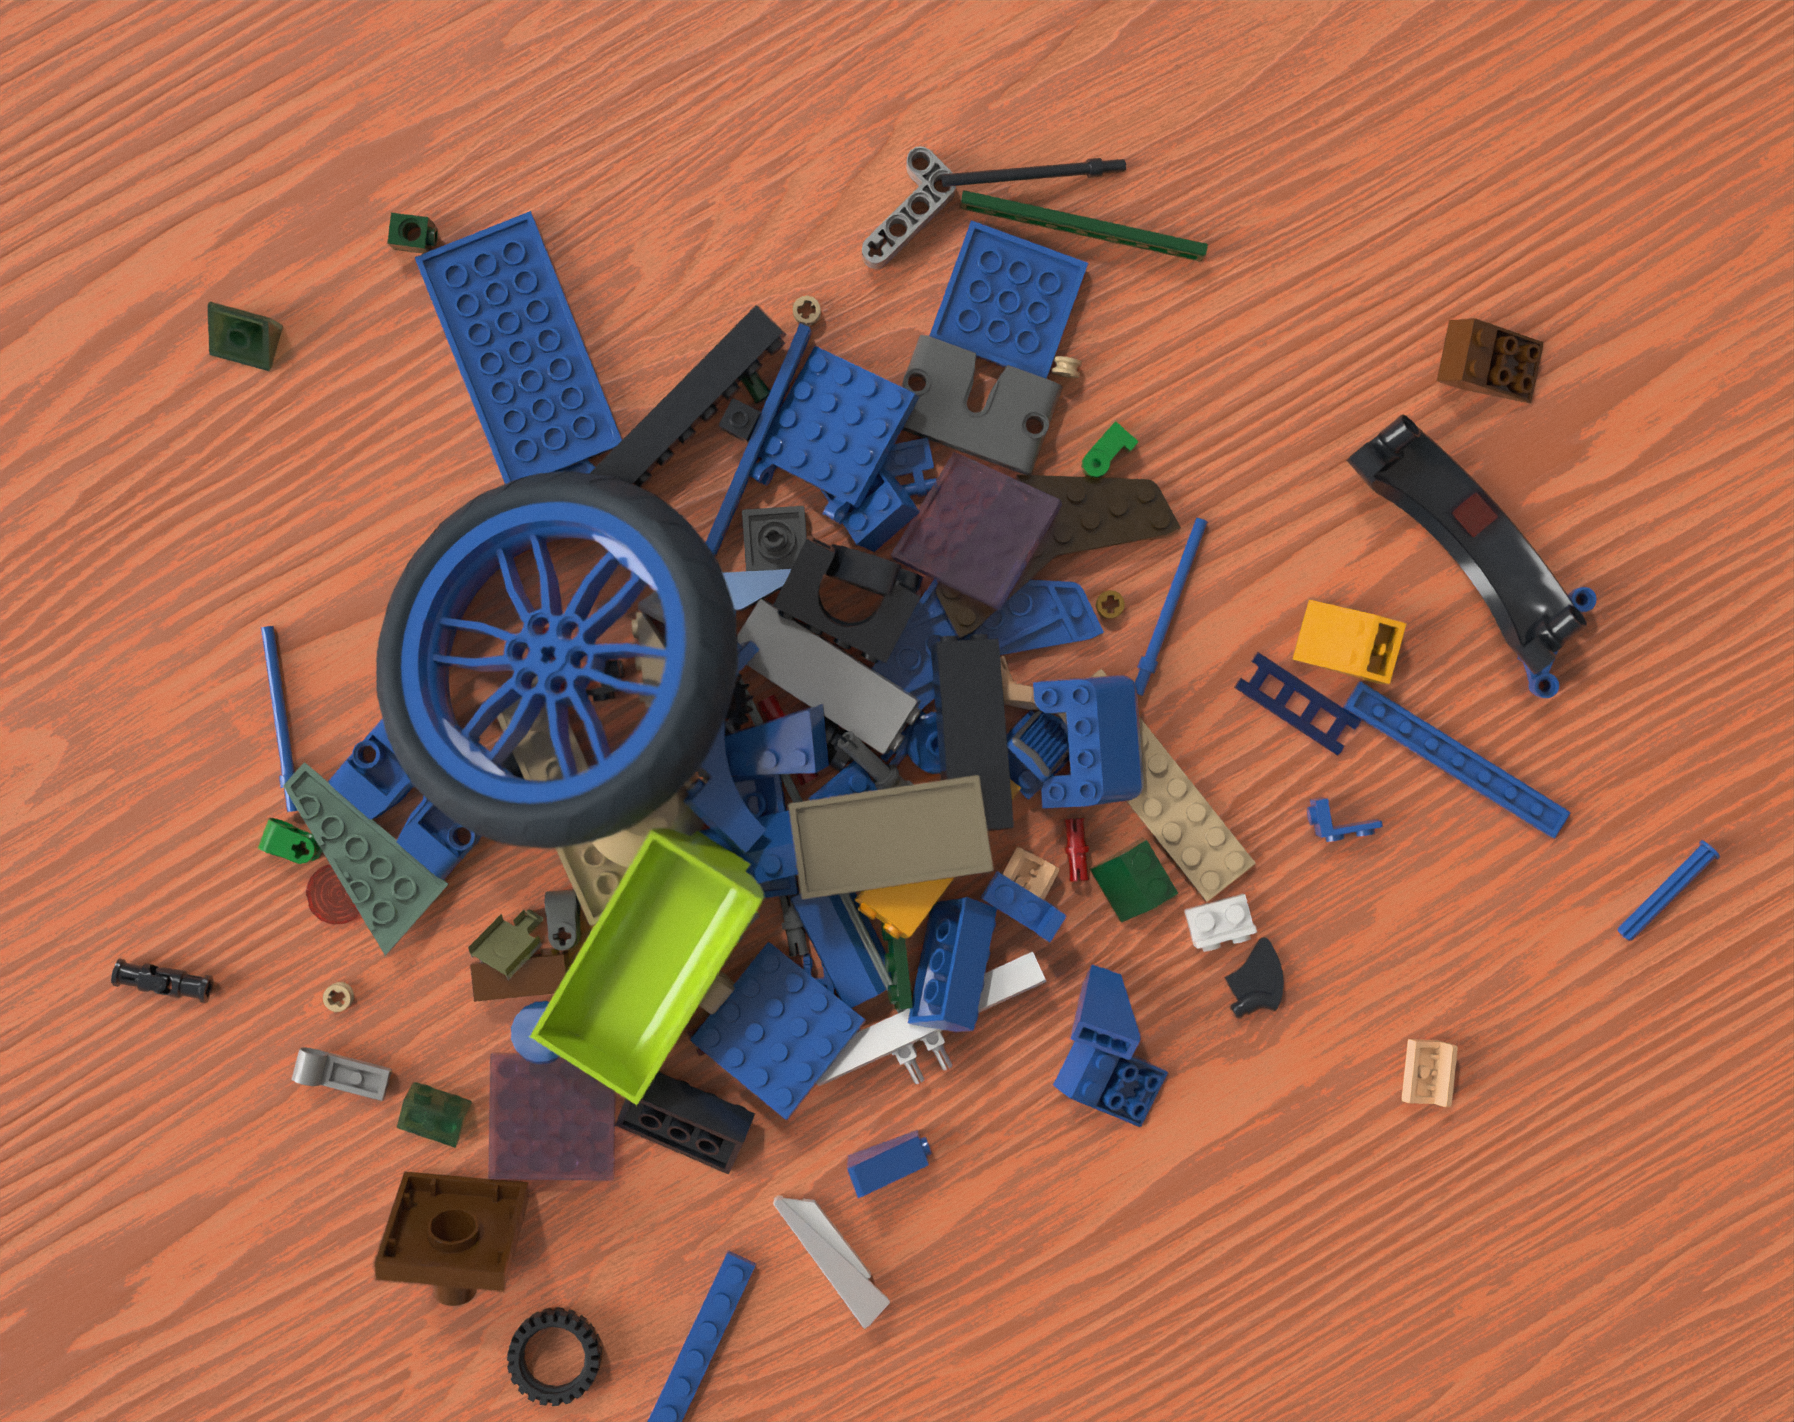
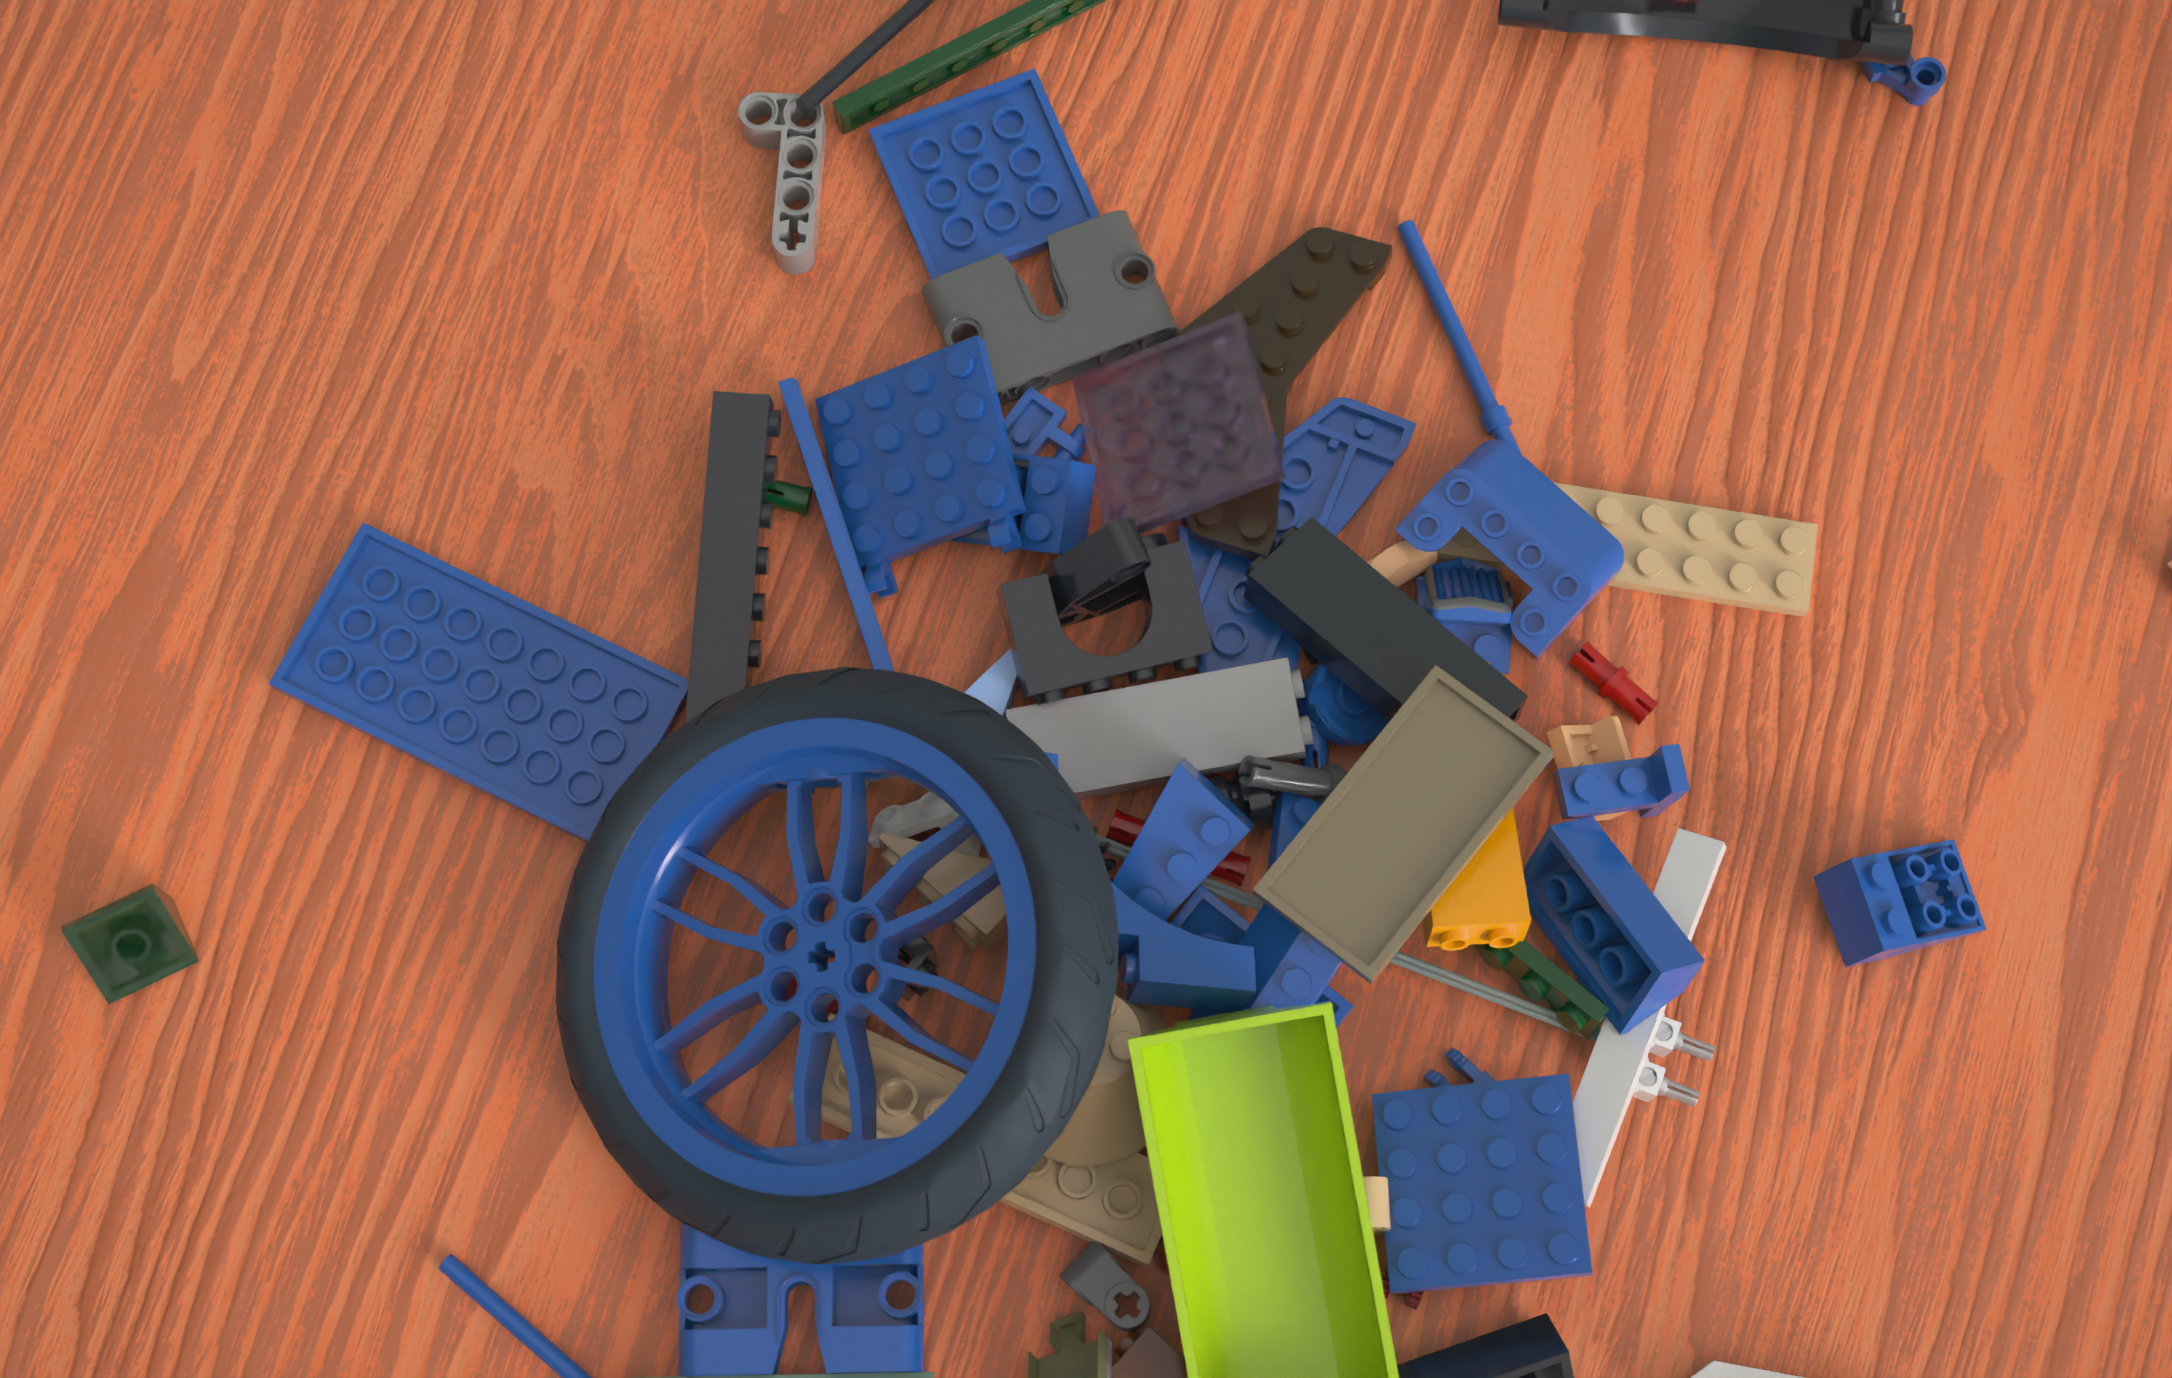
camera: 40 degrees left, 15 degrees down
dark green brick [387,212,438,254] -> none
black brick [718,398,761,444] -> none
dark grey plate [742,506,807,571] -> none
dark grey pin [779,893,809,957] -> none
blue slope [790,892,892,1008] -> none
tan bush [793,296,821,326] -> none
blue slope [847,1130,932,1198] -> none
tan bush [1052,356,1082,378] -> none
blue slope [1070,965,1141,1060] -> none
green leg [1081,421,1139,478] -> none
dark green slope [1090,837,1179,922] -> none
pearl gold bush [1095,590,1125,619] -> none
white bracket [1184,894,1257,952] -> none
black arm [1224,937,1284,1019] -> none
clear blue bar [1234,652,1361,756] -> none
light orange slope [1292,600,1407,684] -> none
blue bracket [1307,797,1383,842] -> none
blue tile [1343,681,1571,839] -> none

